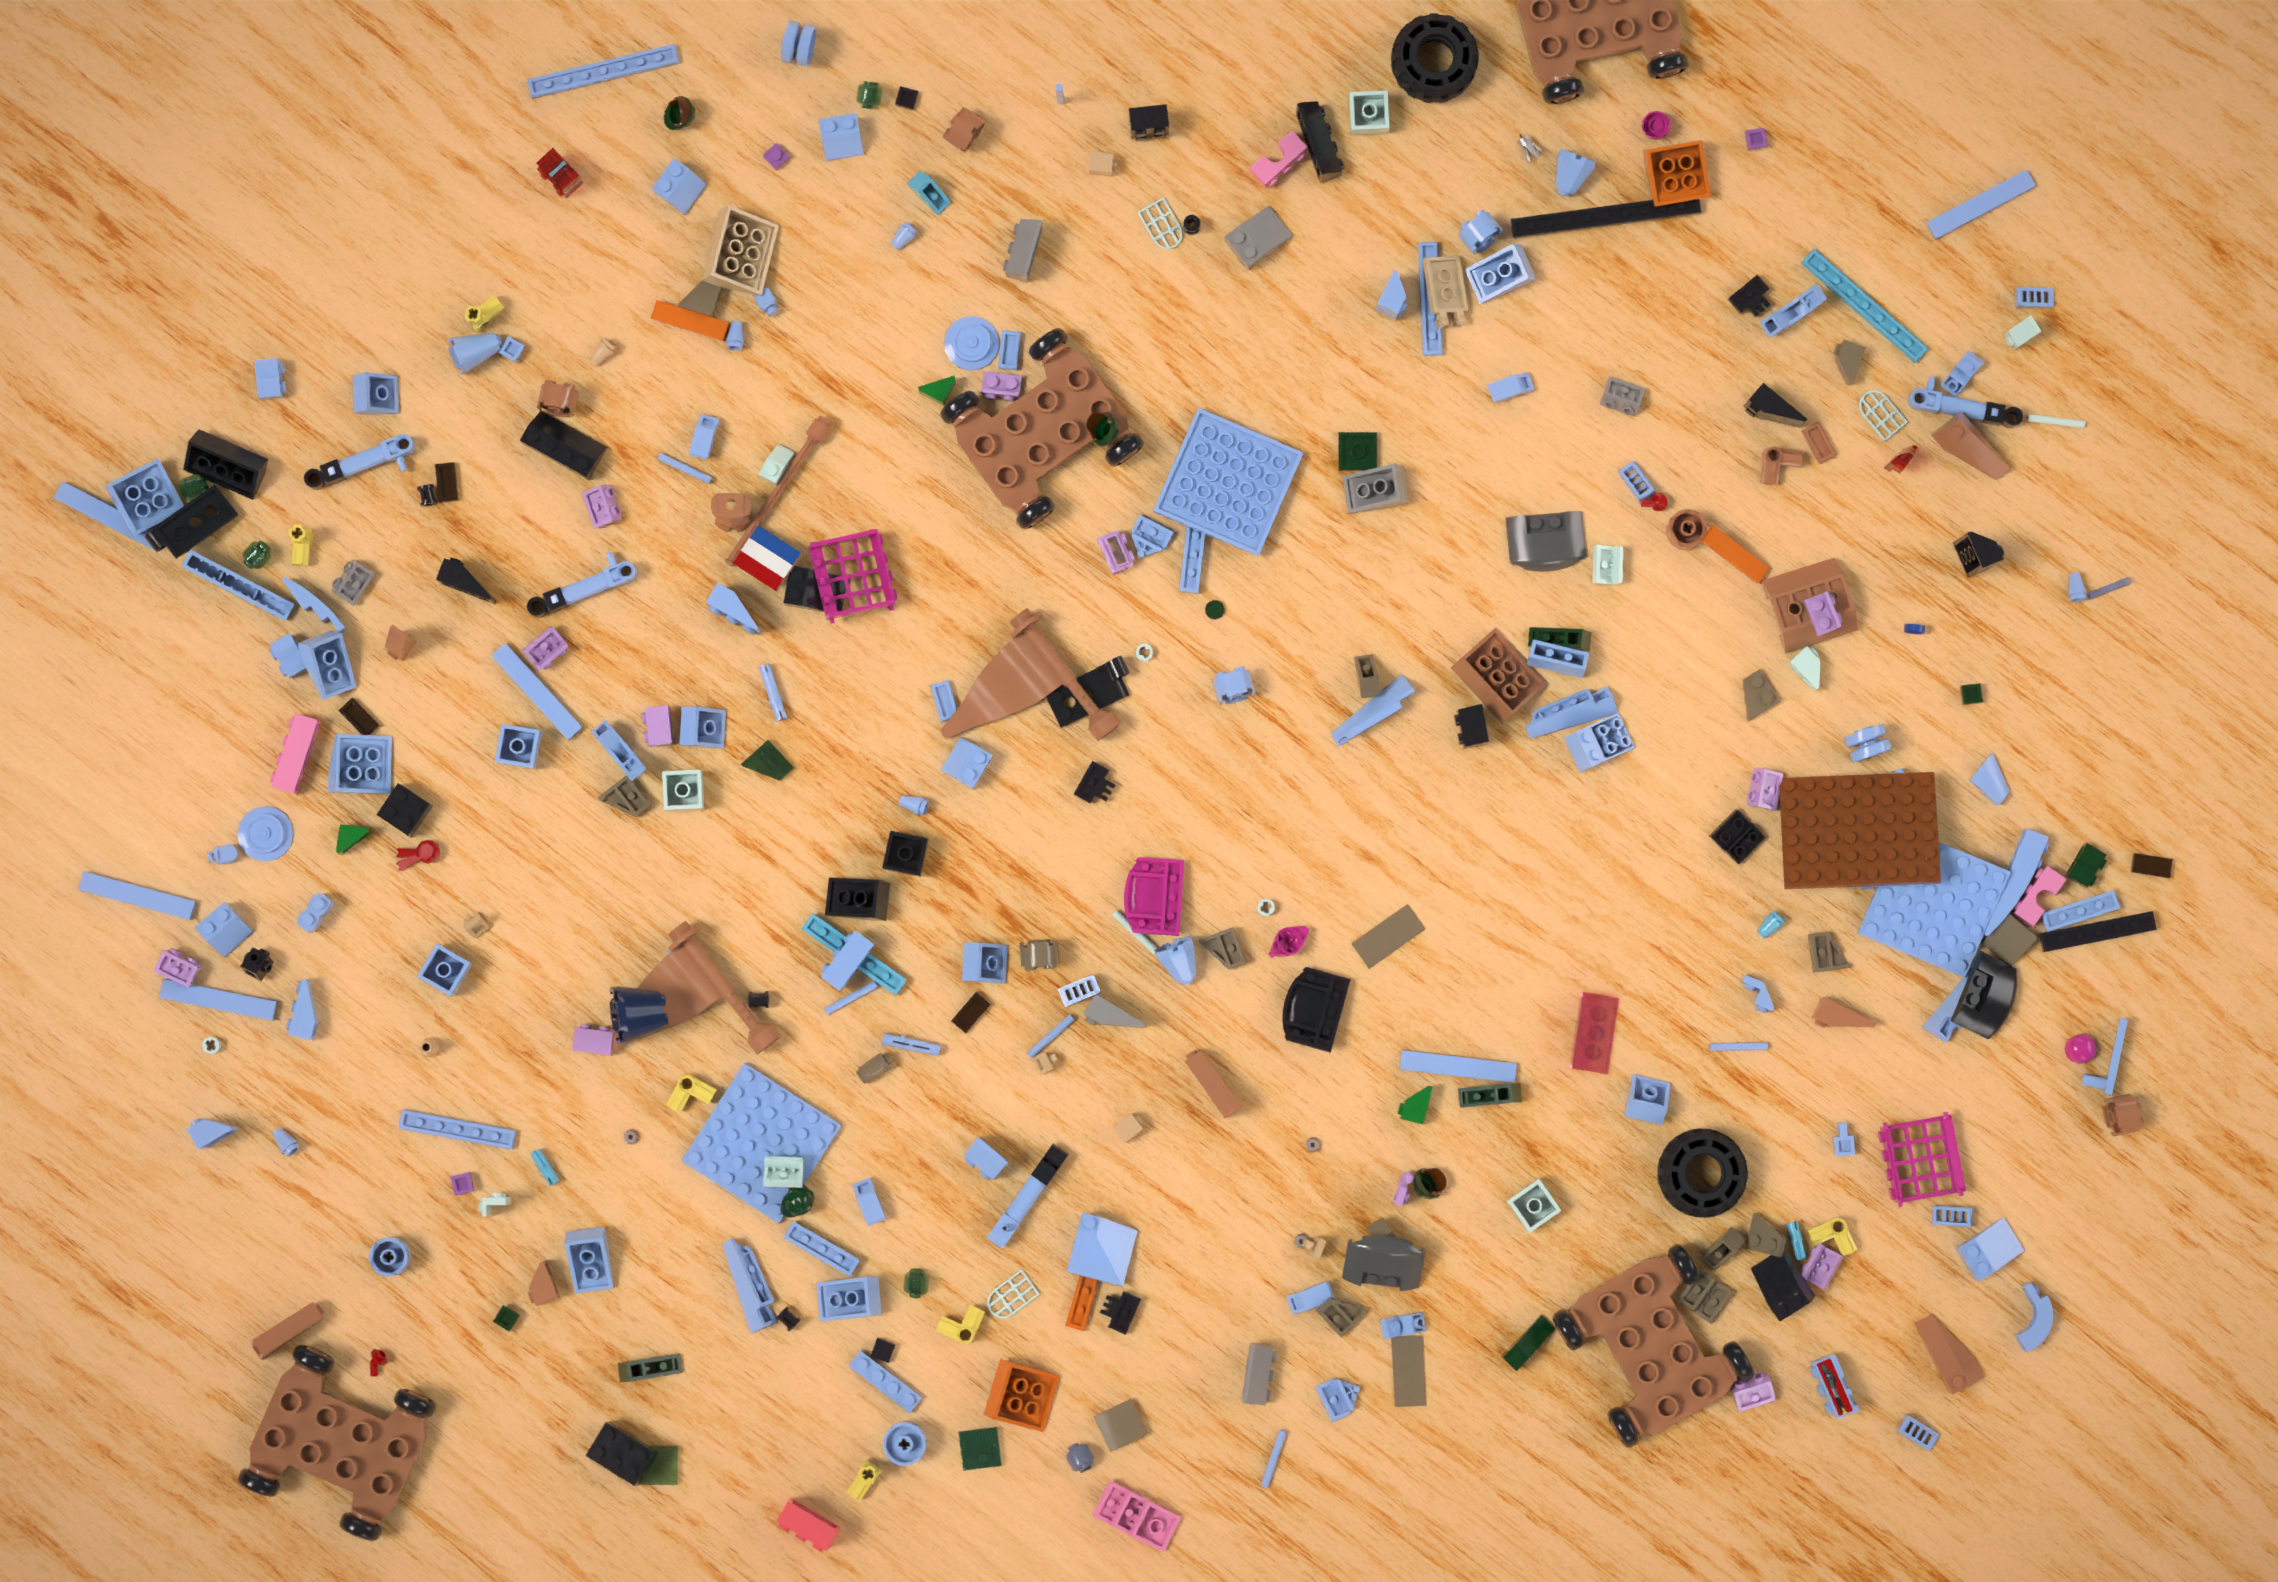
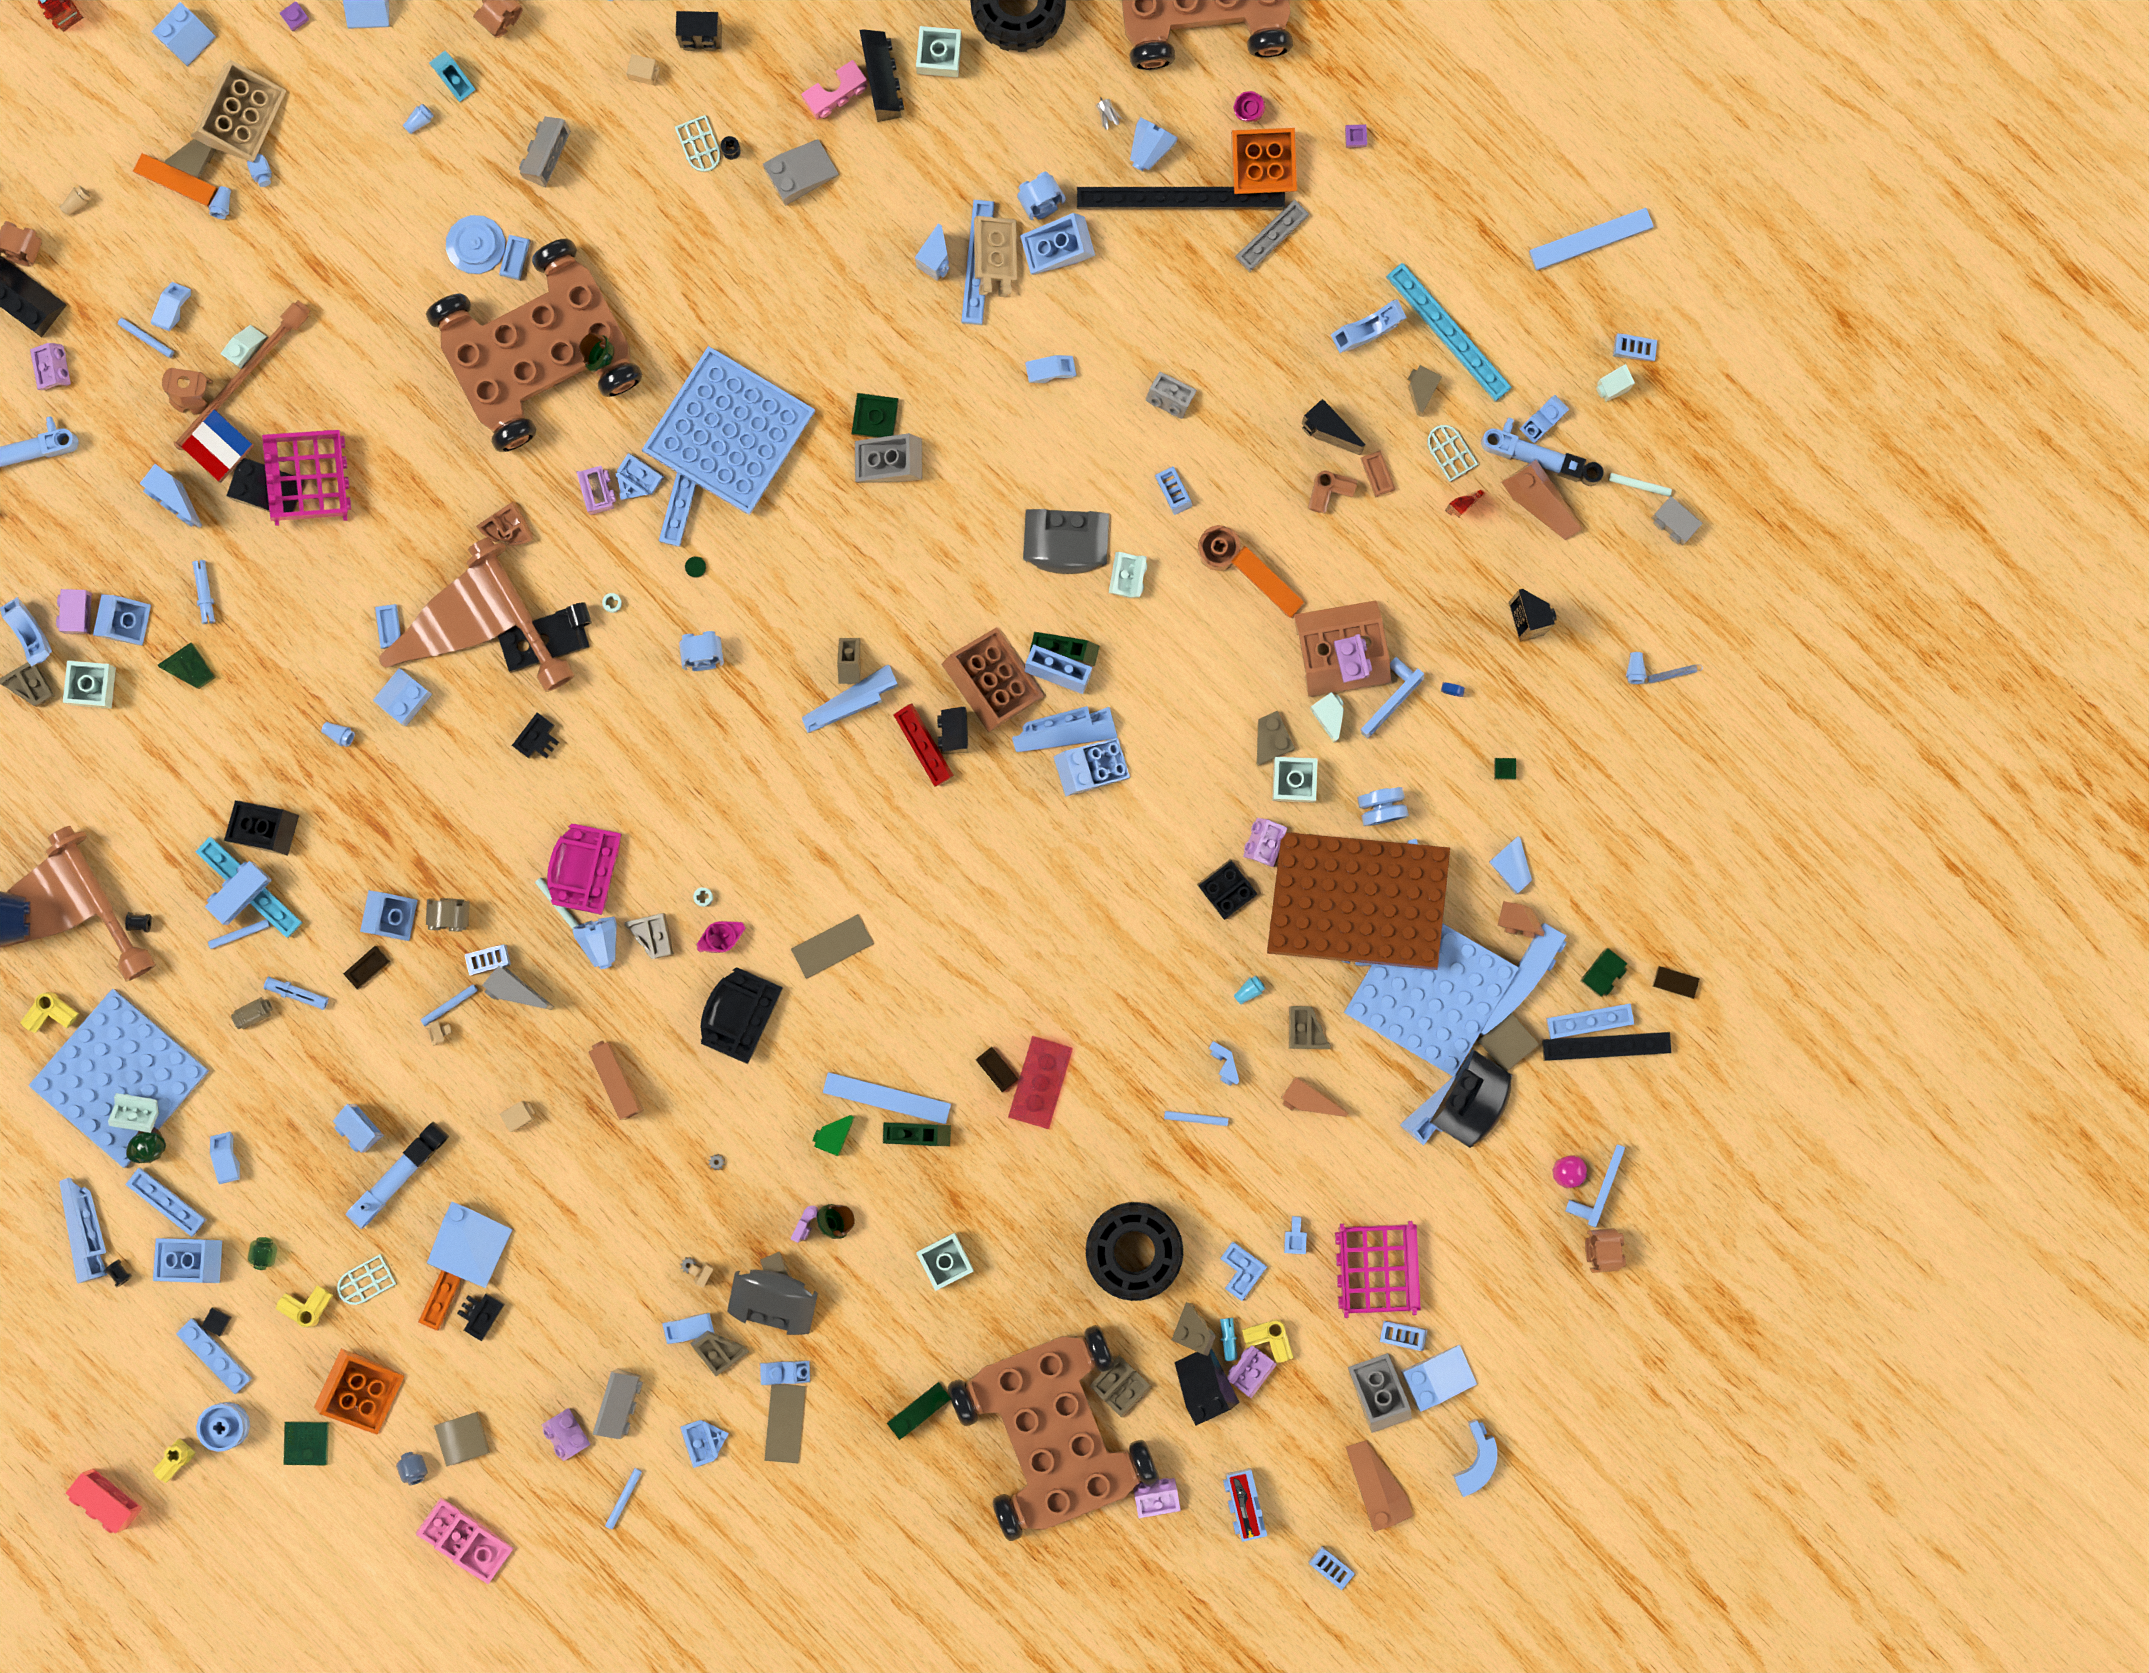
camera: 15 degrees right, 0 degrees up
black brick [882,831,929,877] -> none
green slope [918,376,956,406] -> none
lavender bracket [981,372,1022,402] -> none
light blue slope [1624,1074,1670,1125] -> none
red plate [1641,492,1668,511] -> none
dark tan slope [1700,1226,1745,1271] -> none
black hinge [1727,275,1770,318] -> none
bright pink arch [2011,866,2066,927] -> none
none -> nougat brick [476,501,534,546]
none -> lavender bracket [542,1408,591,1461]
none -> red plate [893,703,954,787]
none -> dark brown tile [976,1047,1018,1092]
none -> light blue tile [1220,1241,1267,1301]
none -> light grey tile [1235,199,1309,273]
none -> light aqua brick [1272,757,1318,803]
none -> light grey slope [1348,1353,1412,1433]
none -> light blue piece [1361,657,1425,739]
none -> nougat slope [1497,901,1545,938]
none -> light grey brick [1651,496,1703,545]

